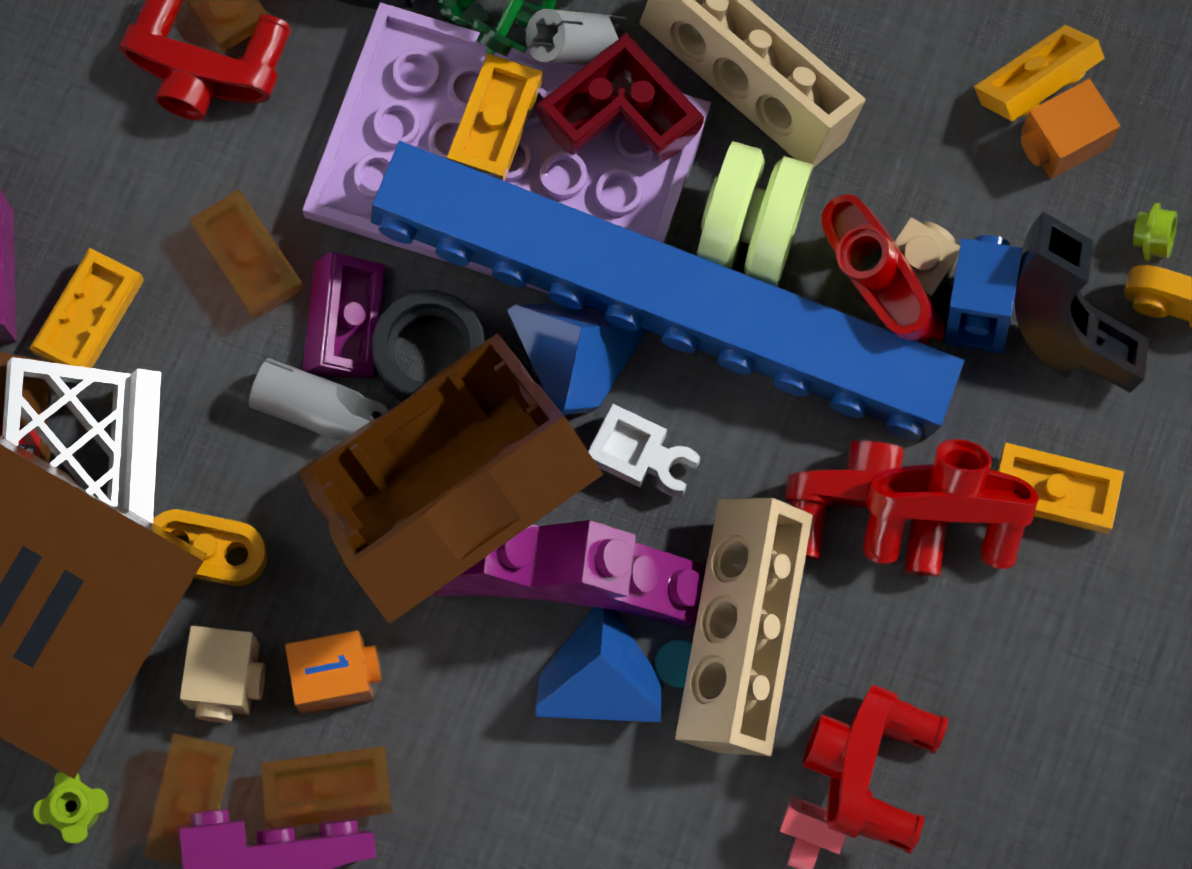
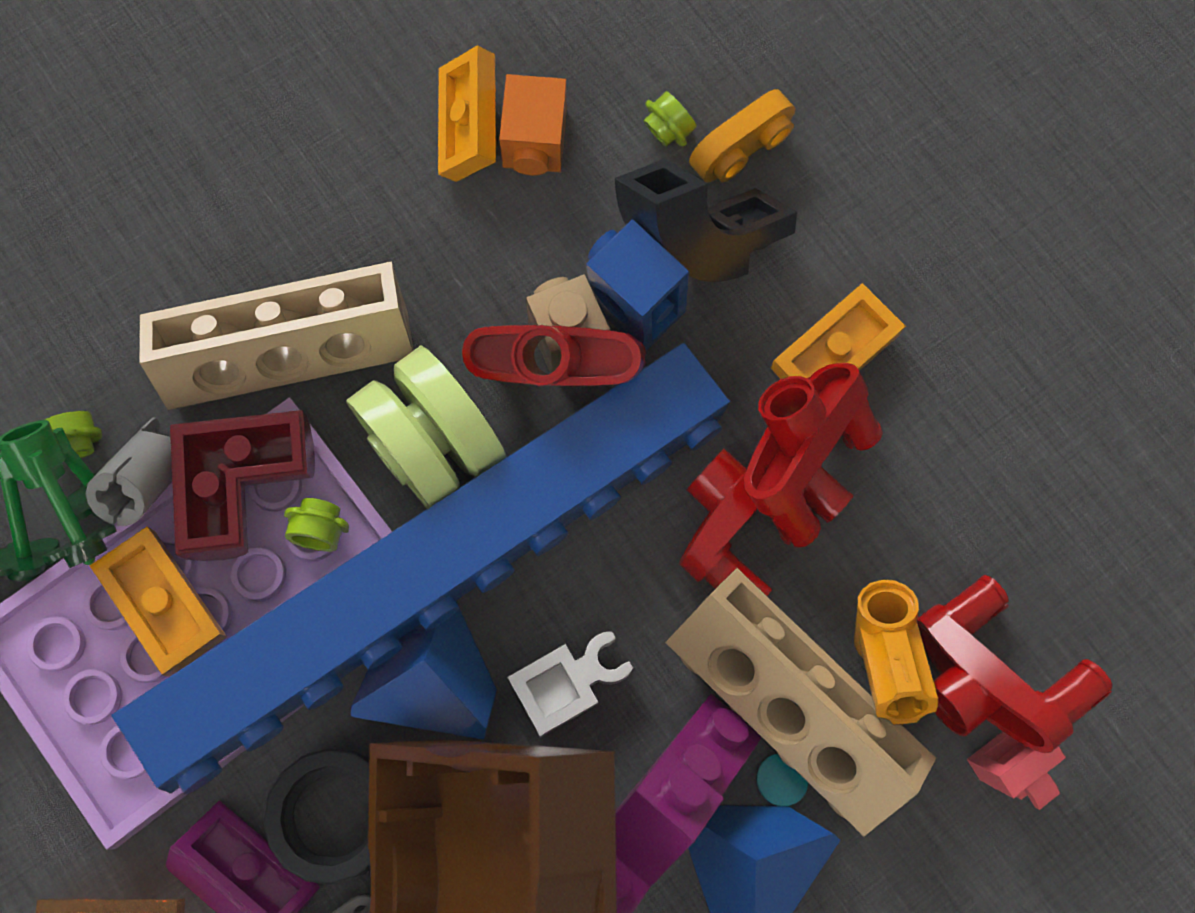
camera: 60 degrees left, 0 degrees up
none -> lime plate [284,498,349,552]
none -> light orange piece [854,580,938,725]

